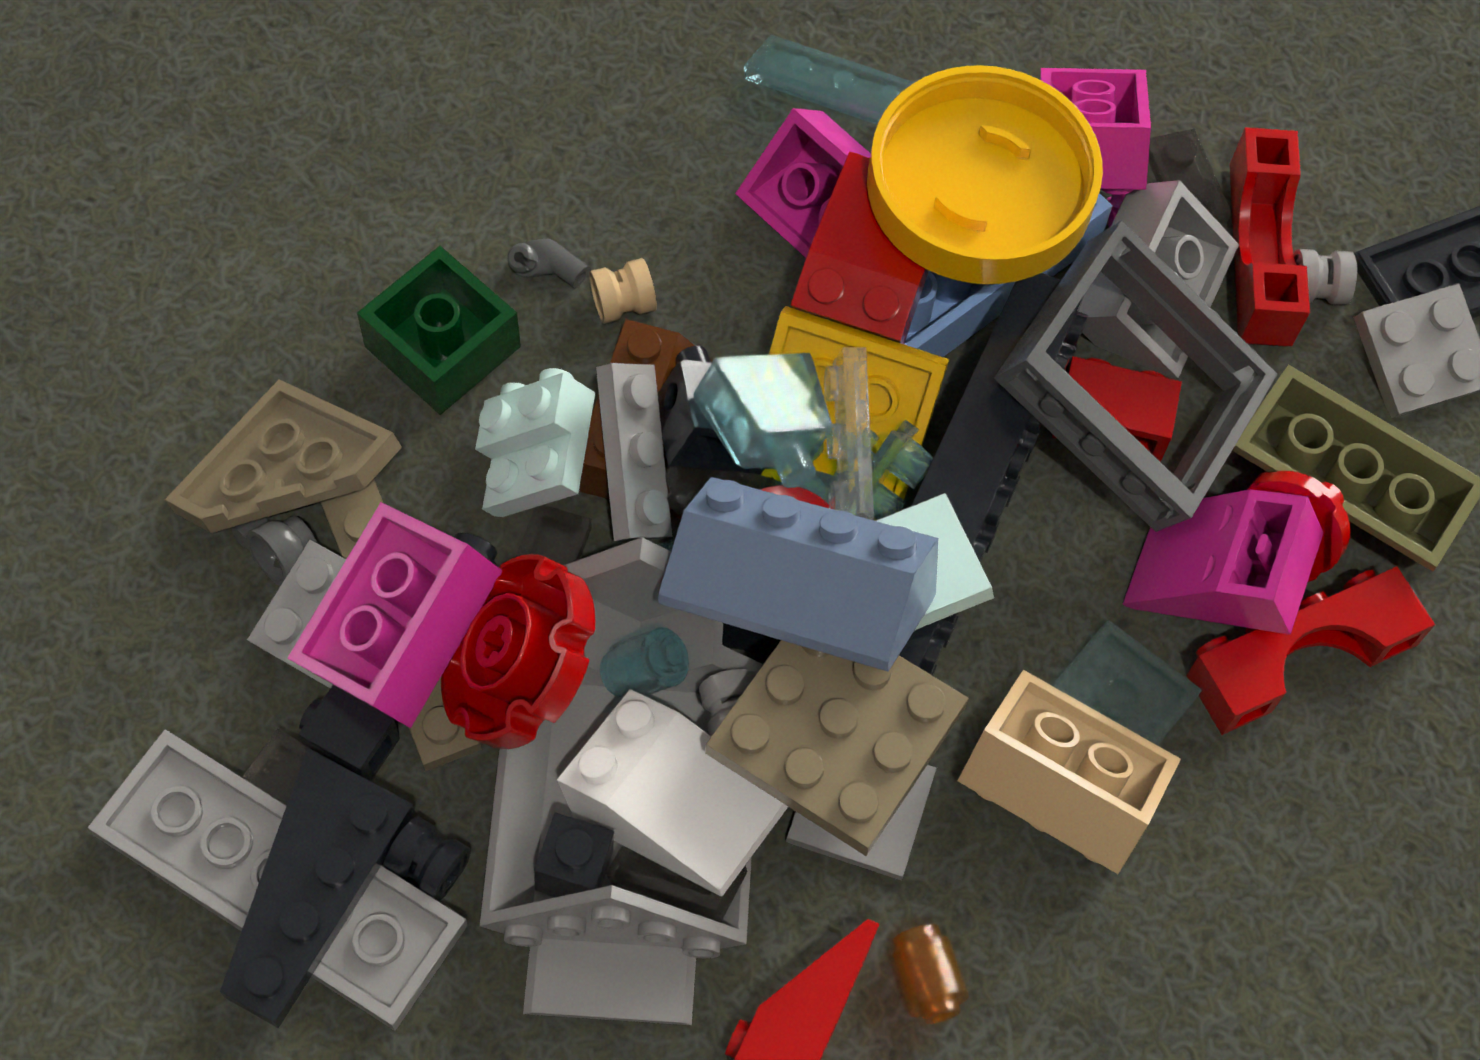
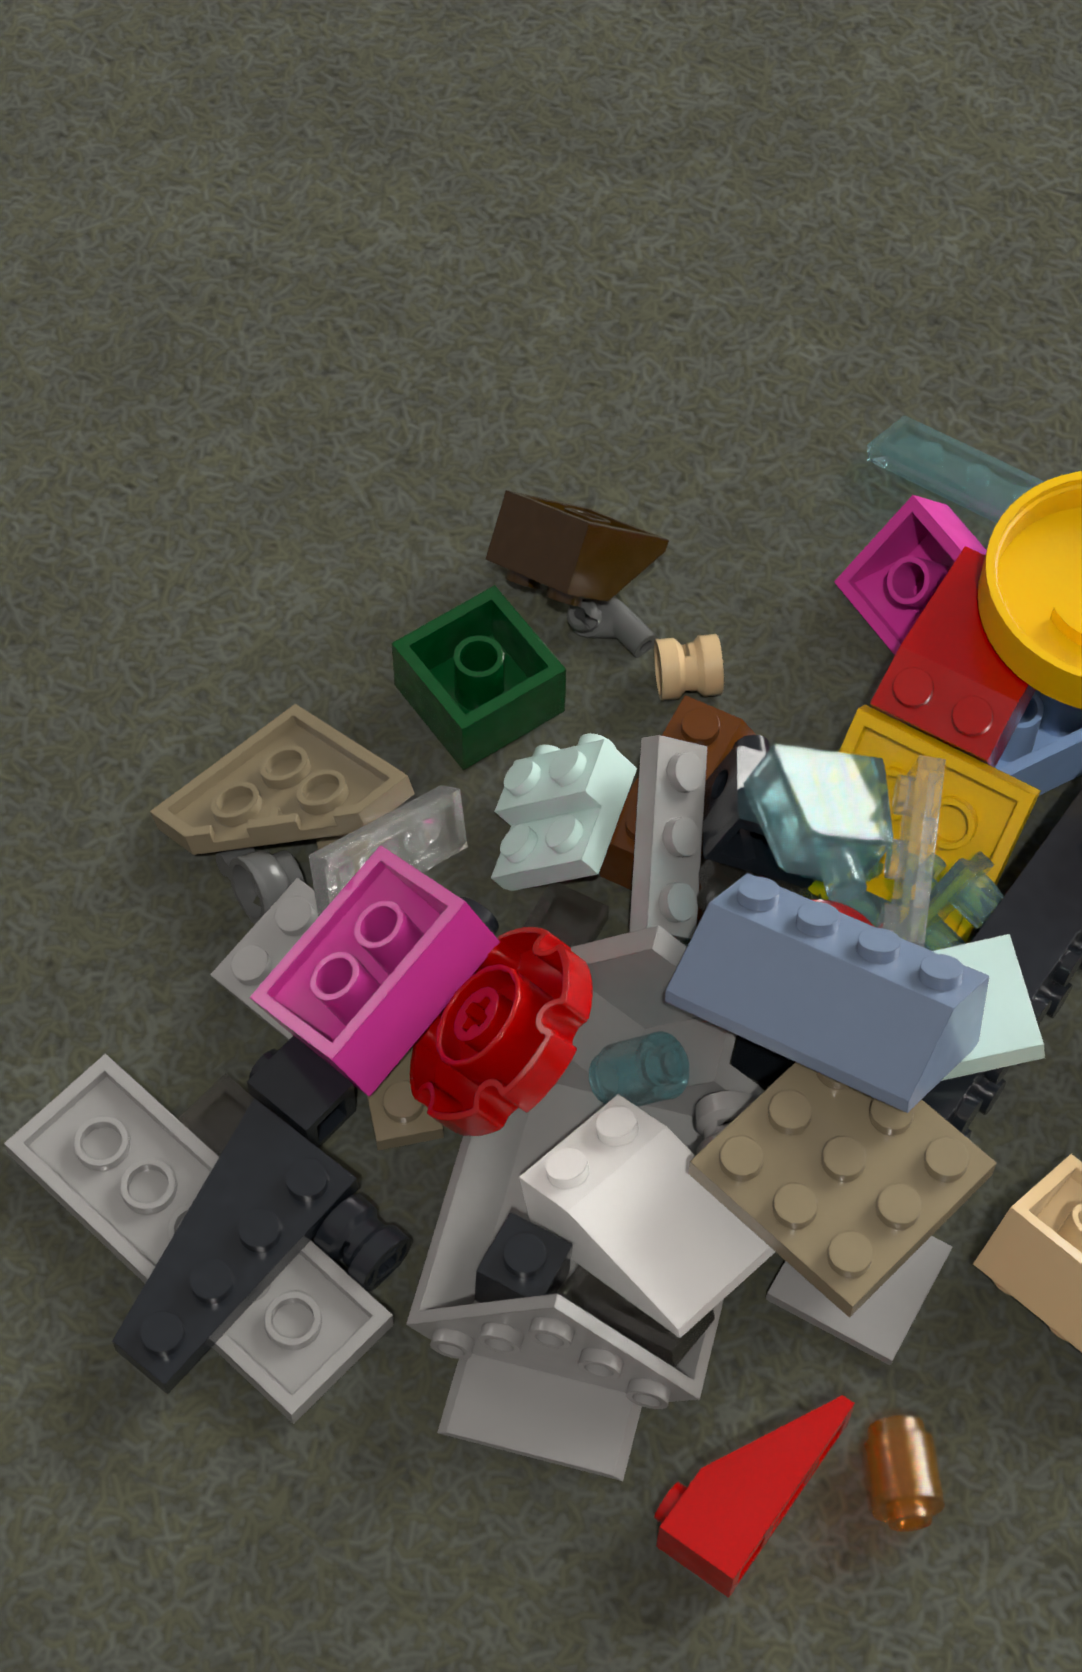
camera: 15 degrees right, 5 degrees down
none -> clear plate [308,785,468,916]
none -> dark brown slope [485,490,669,606]

